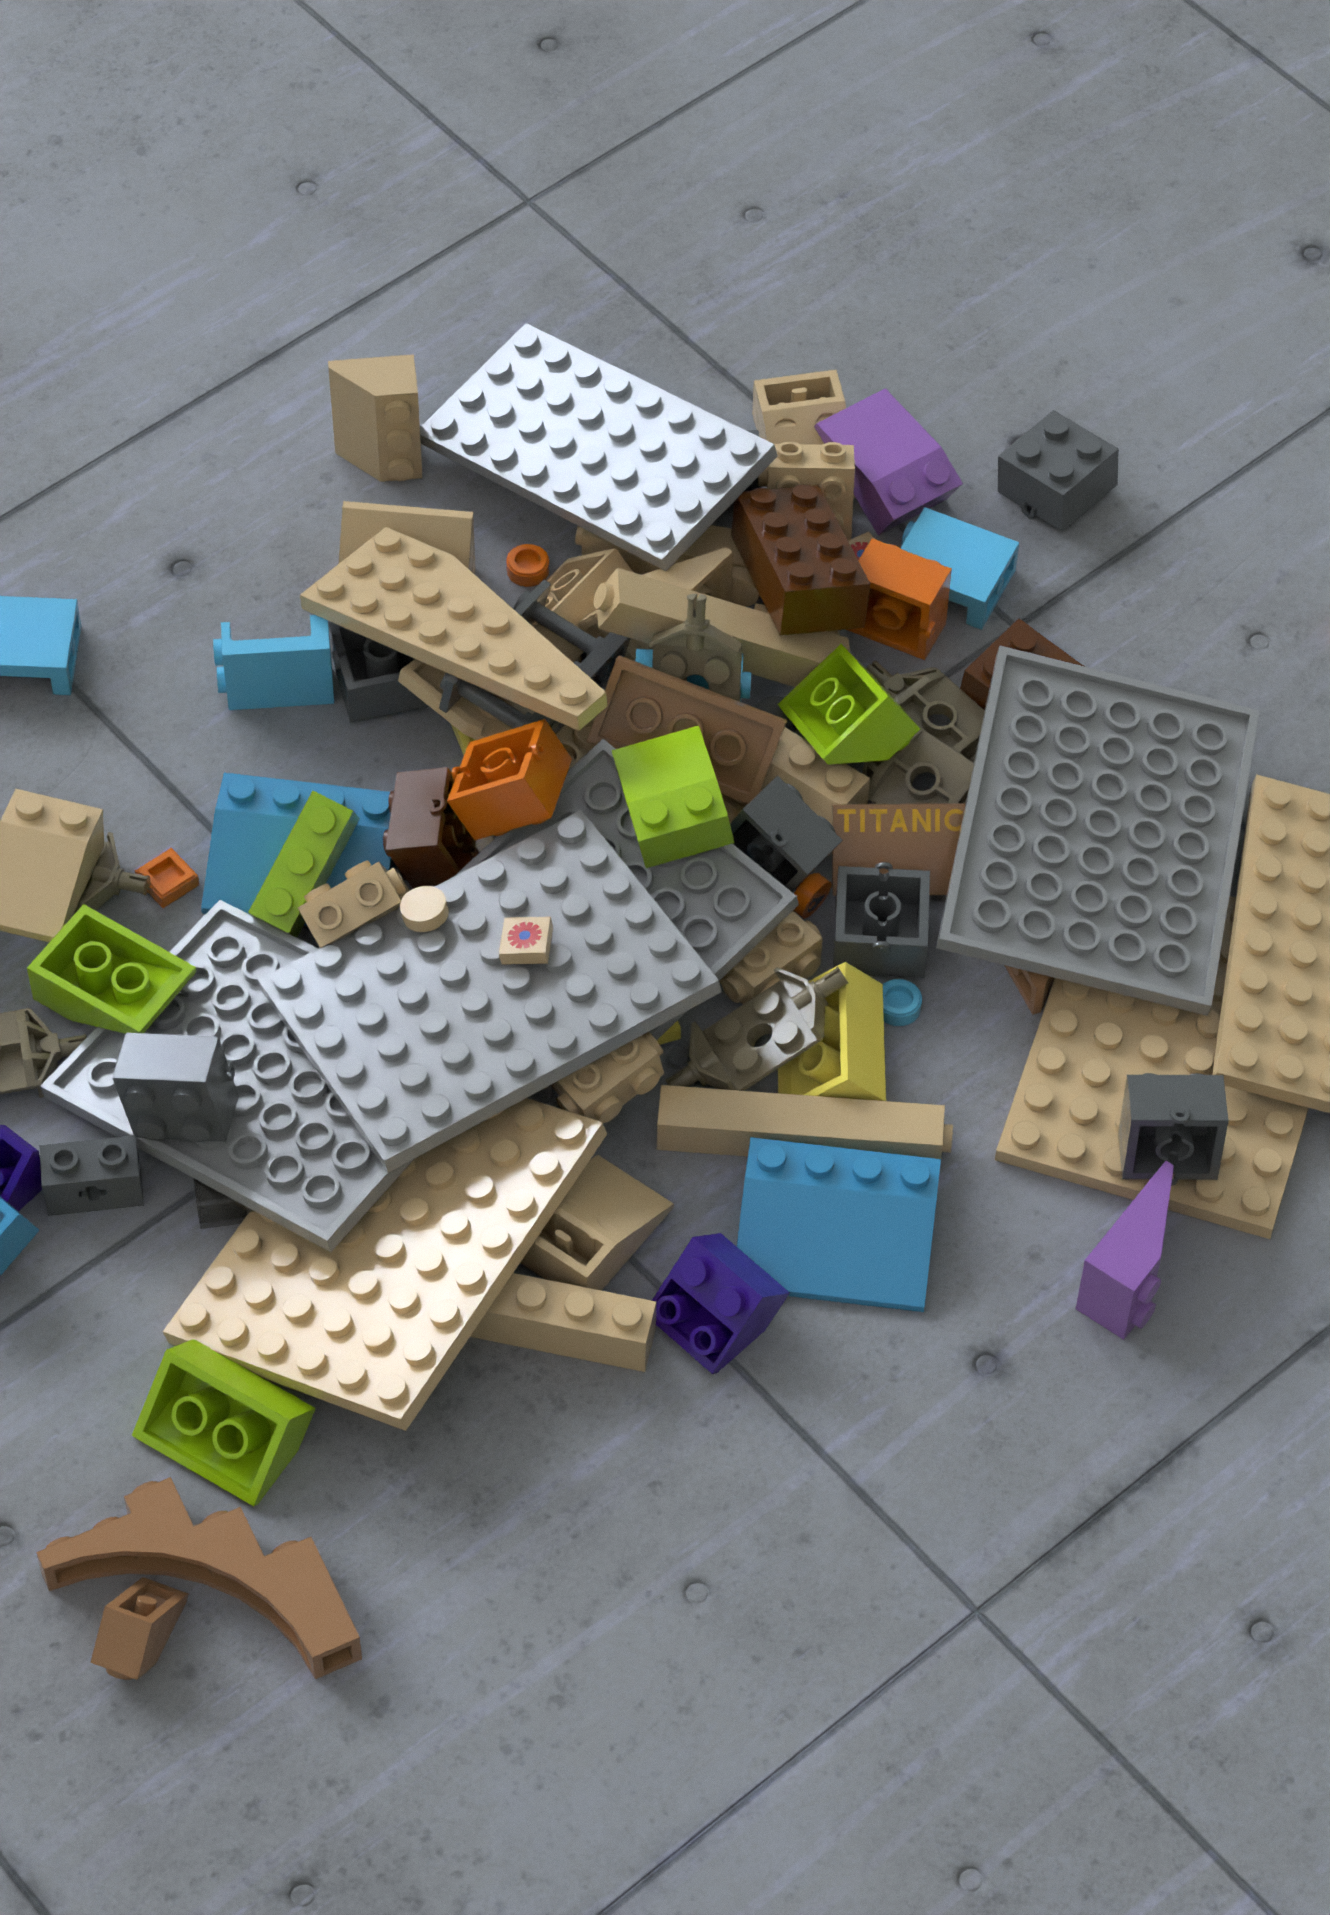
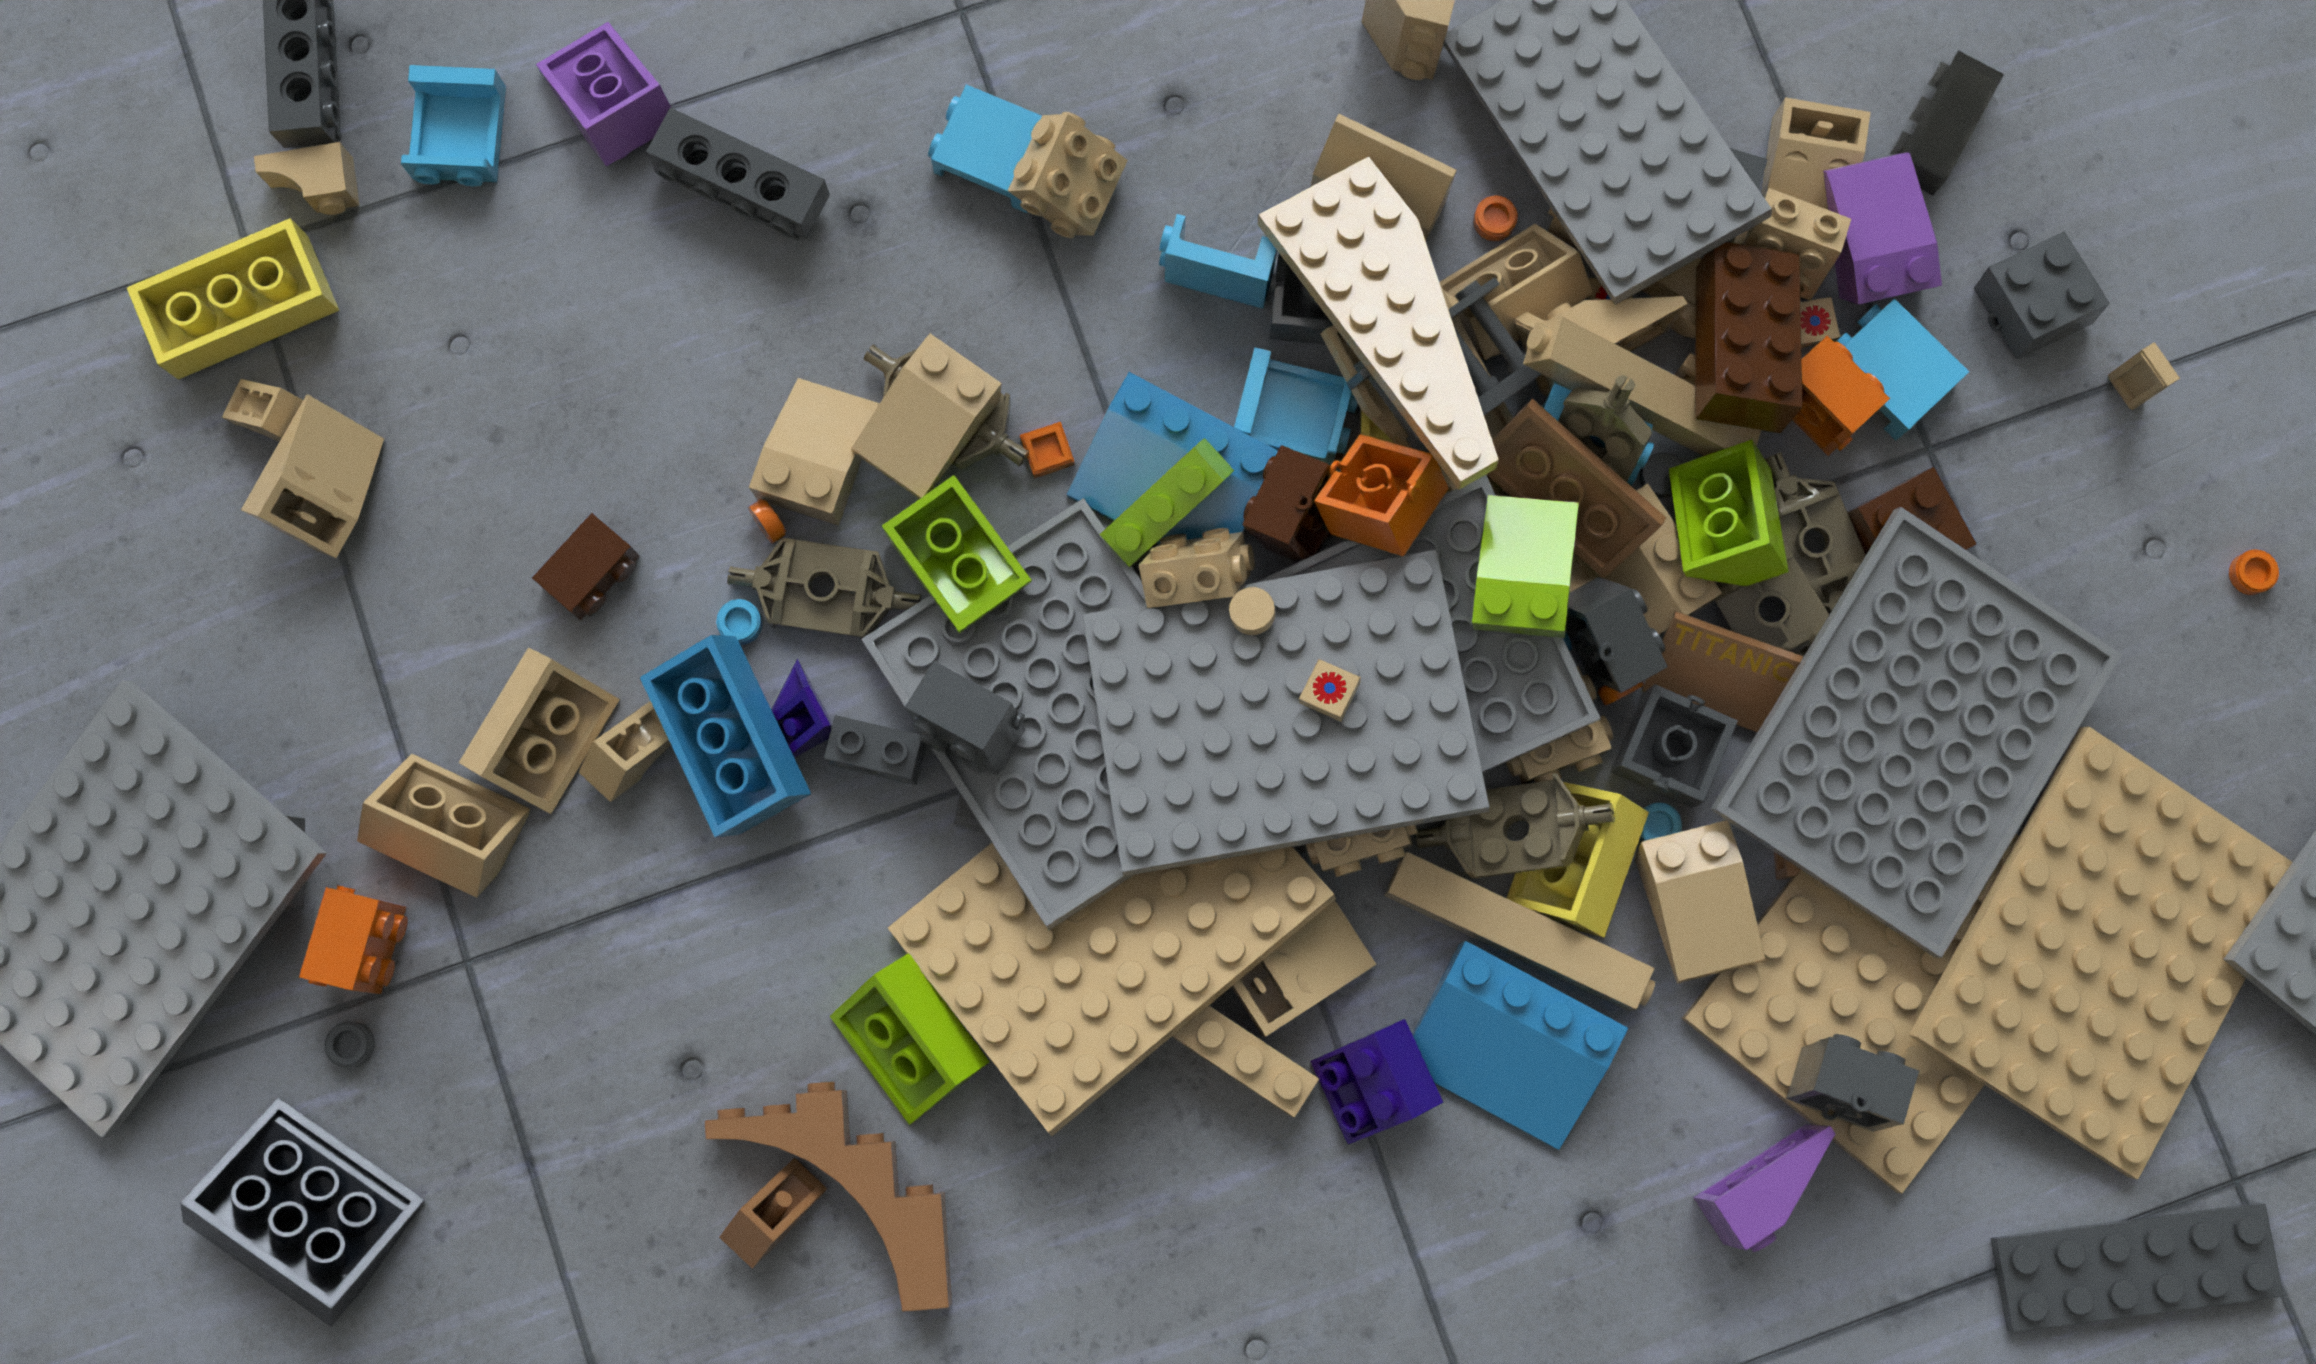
camera: 20 degrees right, 25 degrees up
none -> tan brick [1008,112,1128,239]
none -> medium azure panel [1234,347,1357,465]
none -> tan slope [1635,820,1765,984]
none -> clear smoke brick [1889,50,2004,196]
none -> tan tile [2108,342,2180,410]

